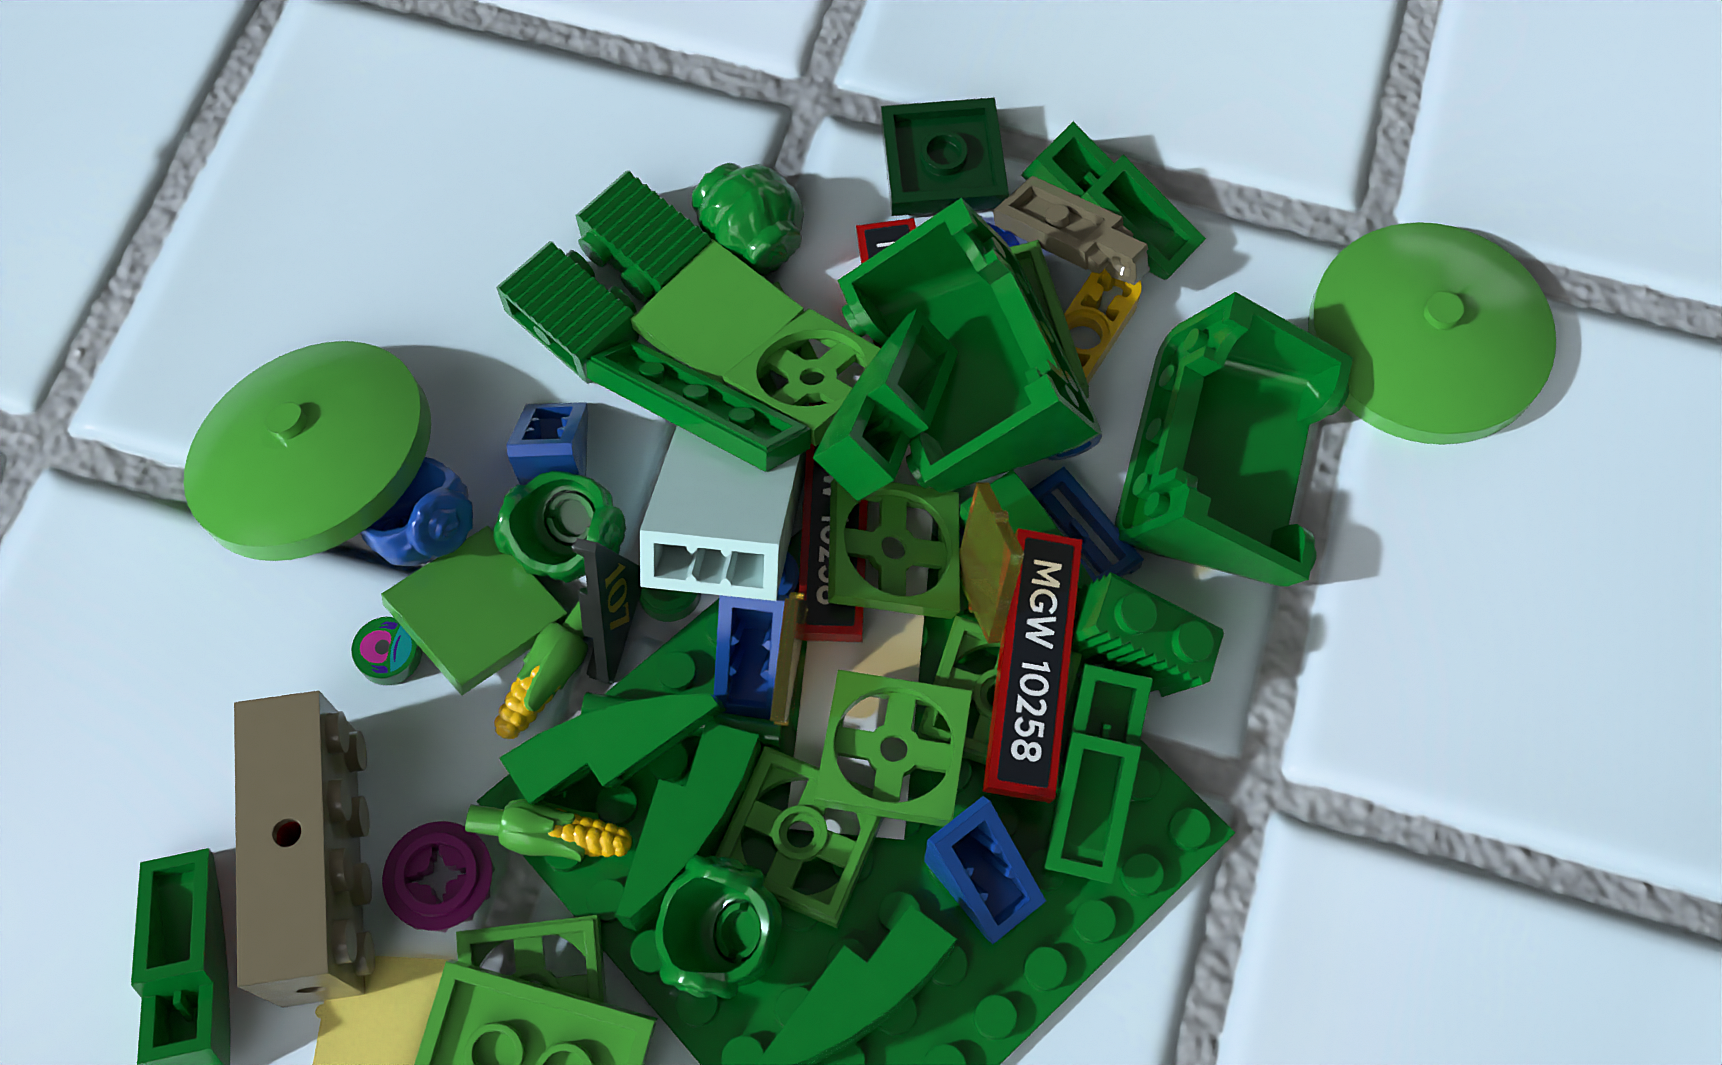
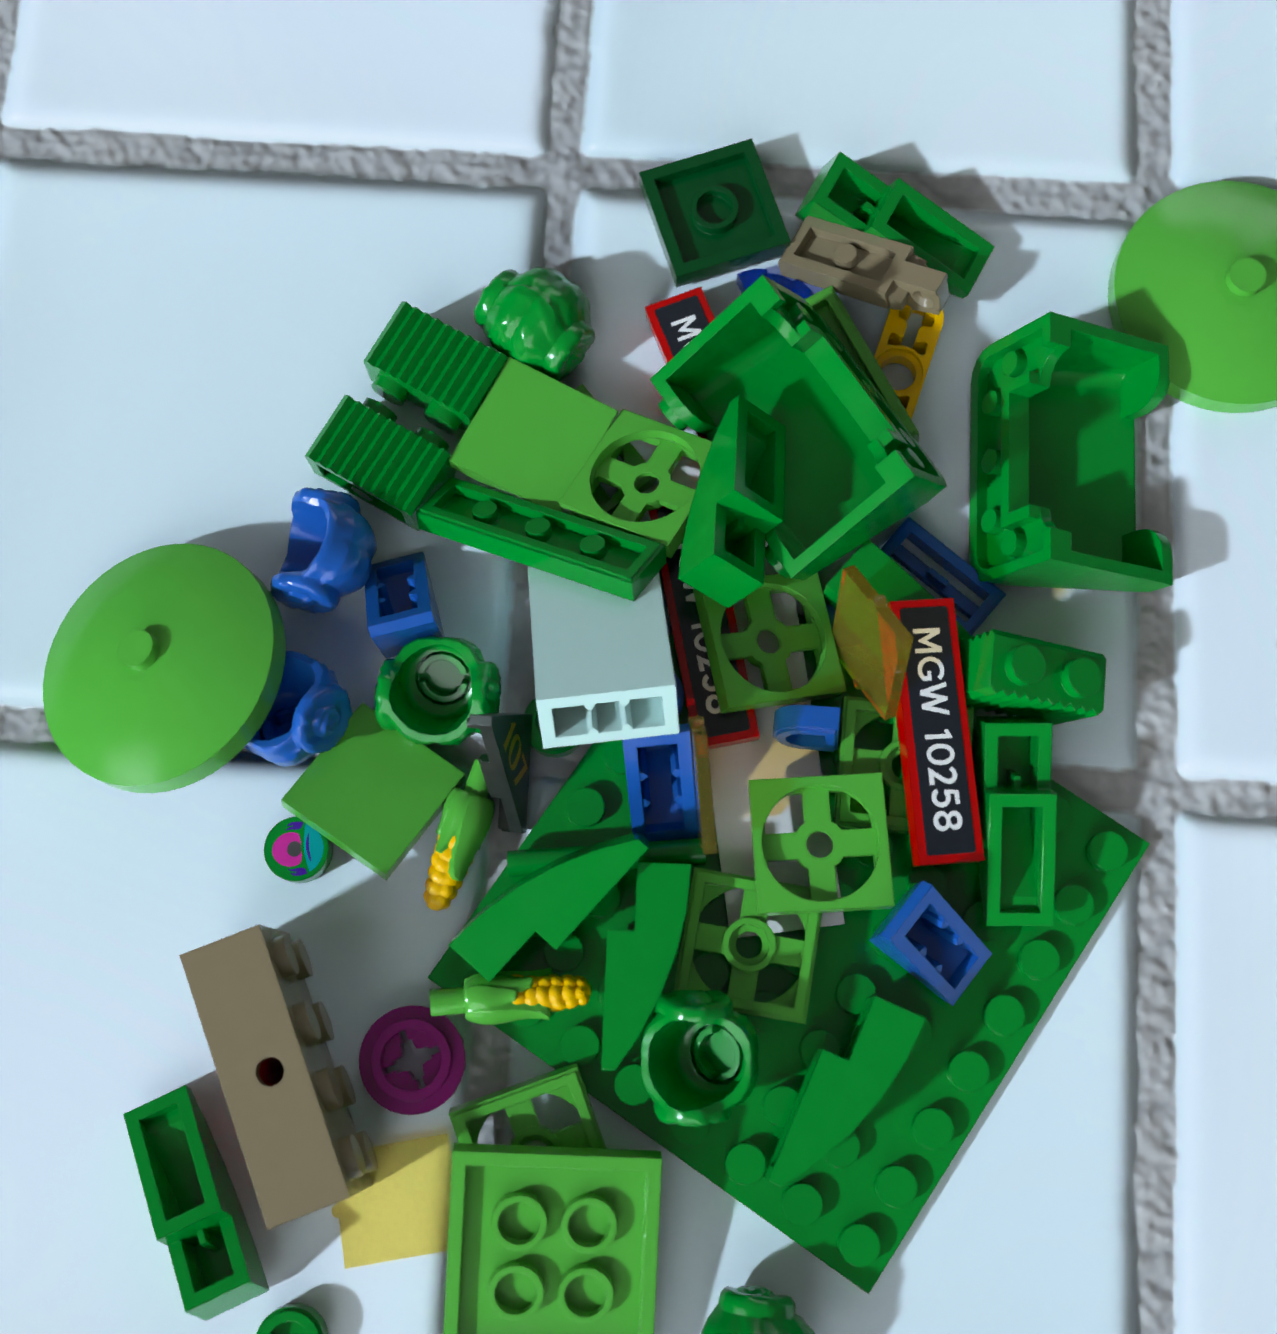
camera: 10 degrees left, 10 degrees up
none -> blue hair [270,487,377,614]
none -> blue tile [773,705,841,752]

